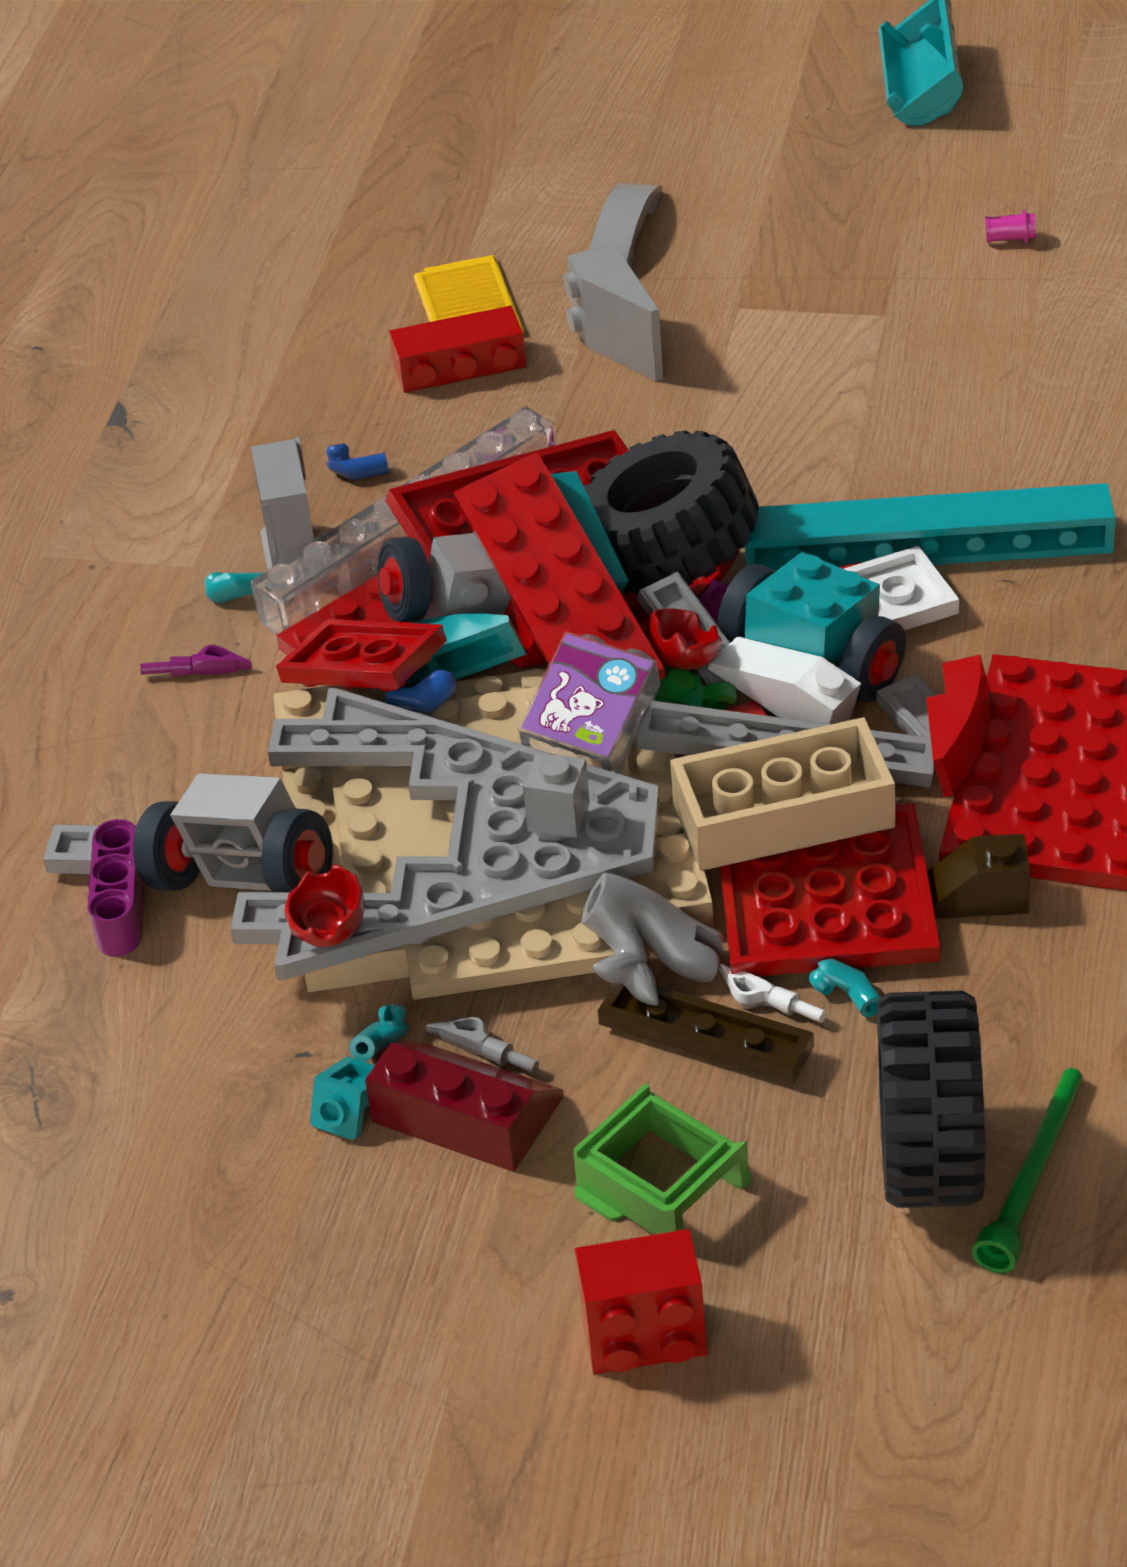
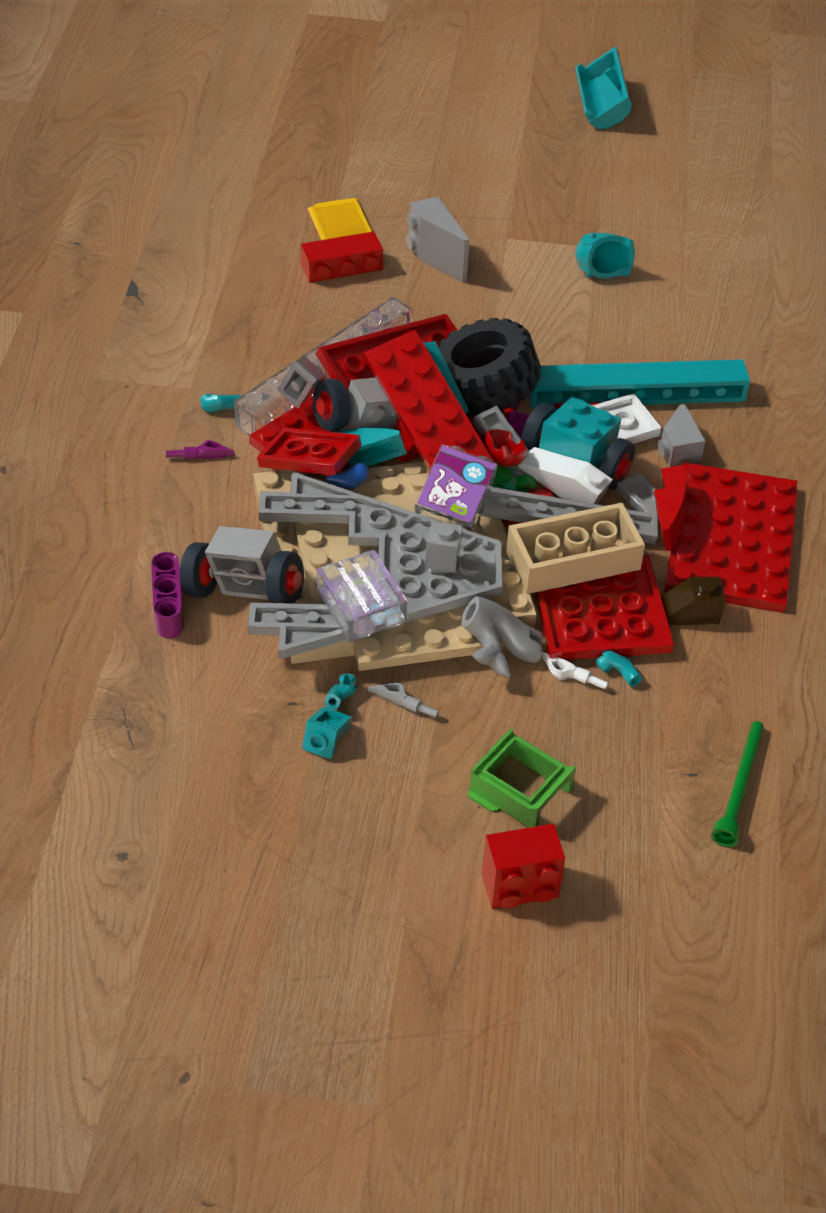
camera: 10 degrees left, 5 degrees up
light grey plate [43,825,98,874] -> none
light grey piece [251,437,325,586] -> none
red hair [284,864,365,947] -> none
blue arm [326,443,389,480] -> none
dark red slope [365,1042,564,1172] -> none
light grey slope [589,183,663,268] -> none
dark brown plate [597,984,814,1084] -> none
black tyre [877,990,985,1208] -> none
dark pink pin [985,209,1036,243] -> none
none -> light grey slope [277,357,327,408]
none -> clear brick [317,550,407,642]
none -> teal helmet [575,232,635,278]
none -> light grey slope [658,404,705,467]

